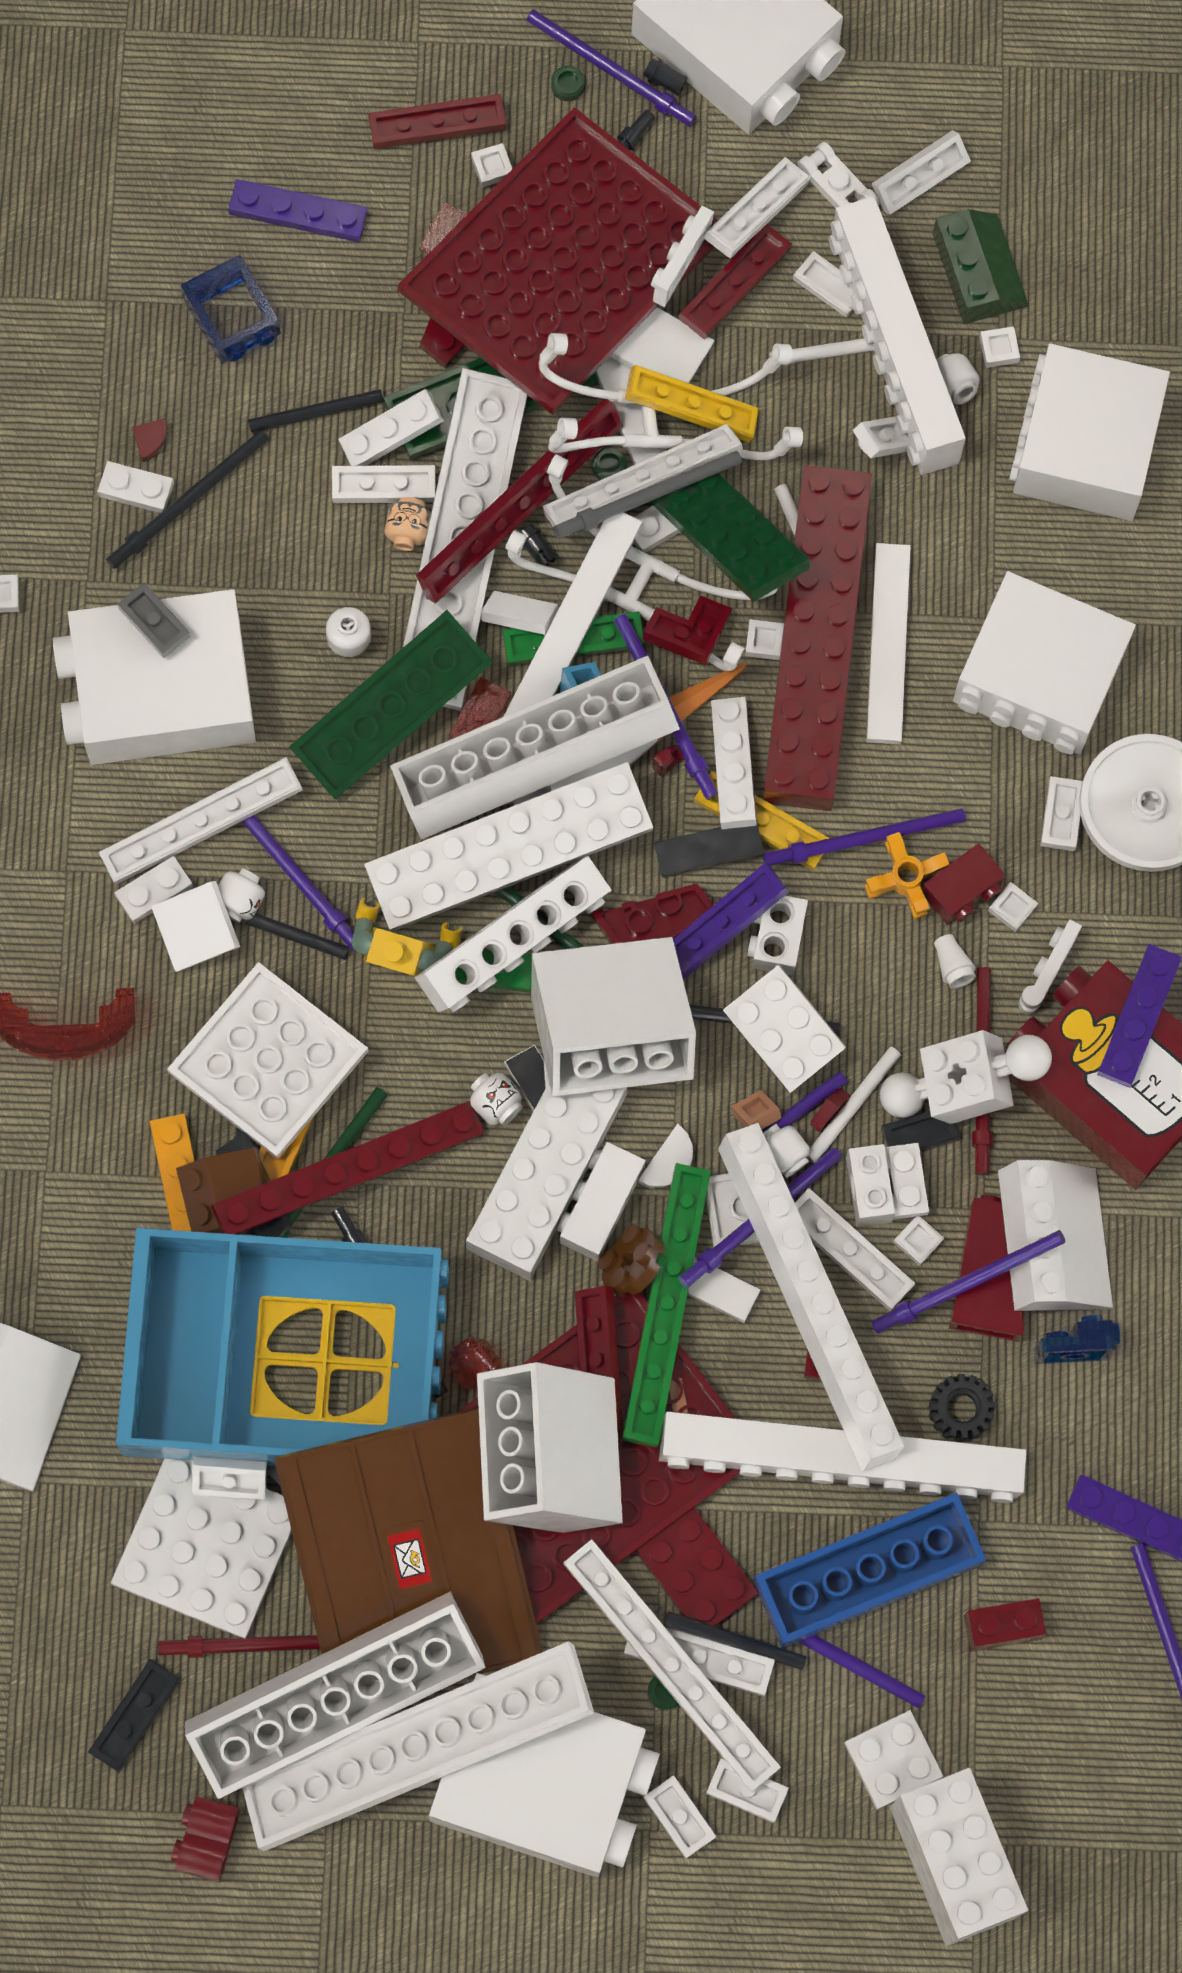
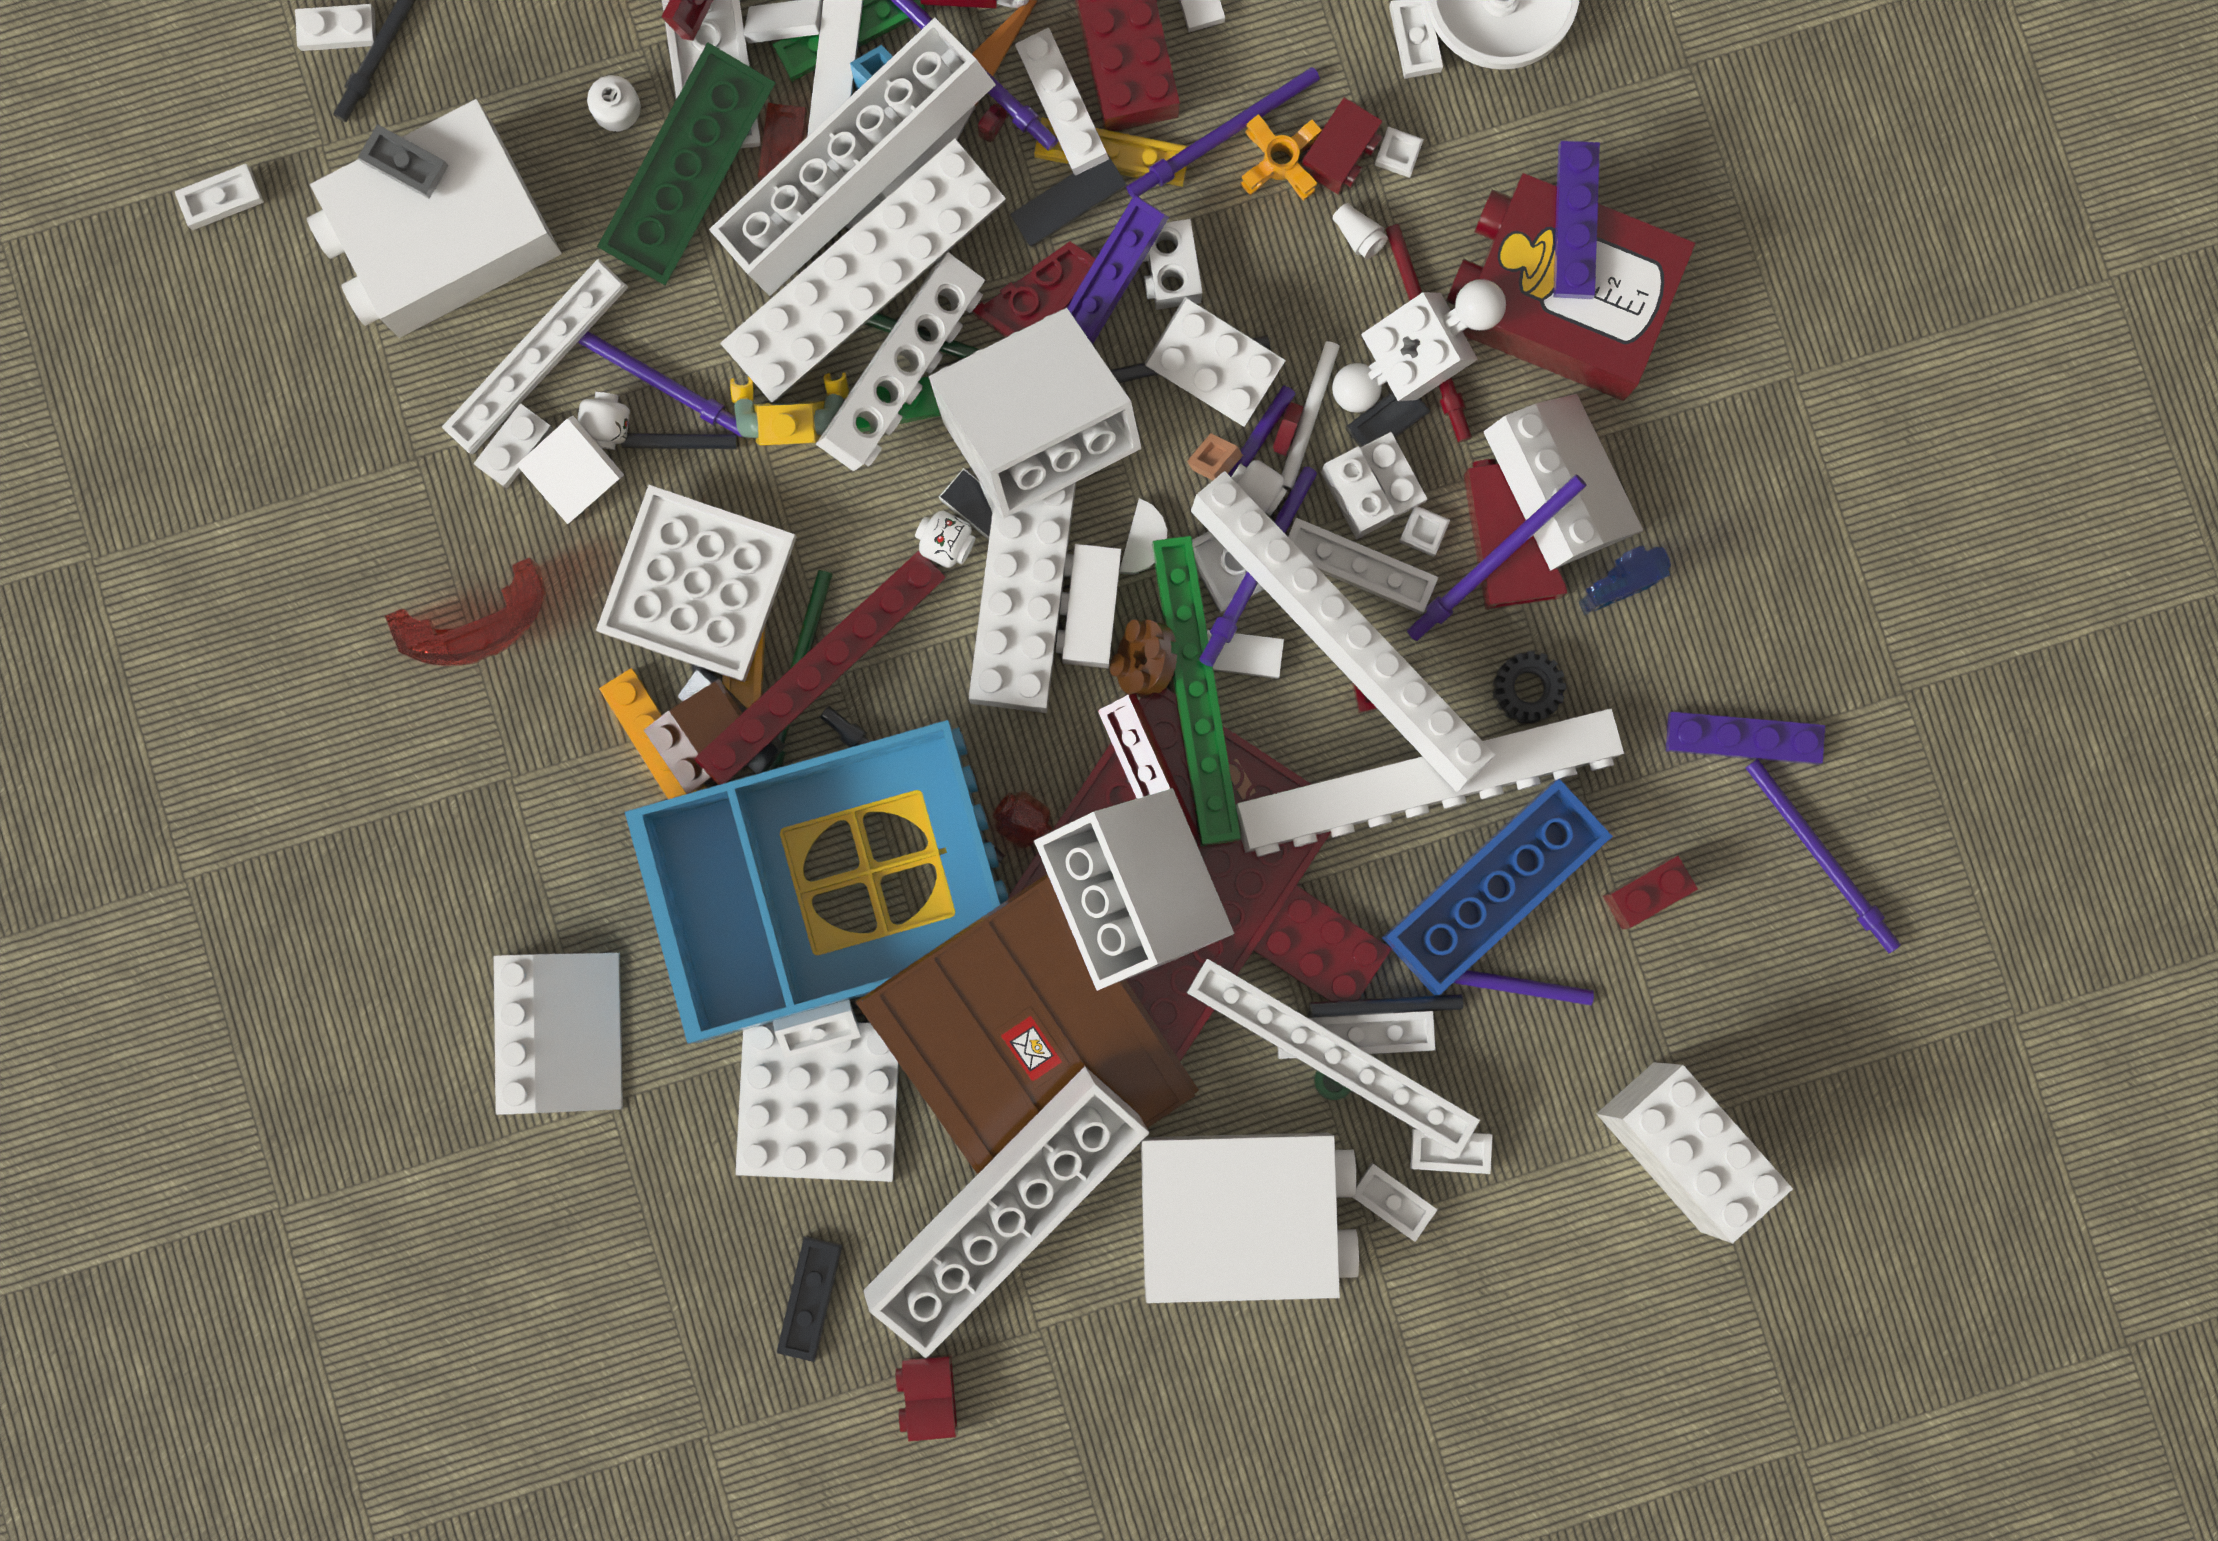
camera: 20 degrees left, 10 degrees up
dark red bar [158,1635,320,1658] -> none
white plate [242,1641,594,1851] -> none
white plate [844,1710,944,1810] -> none
white plate [1018,919,1082,1015] -> none

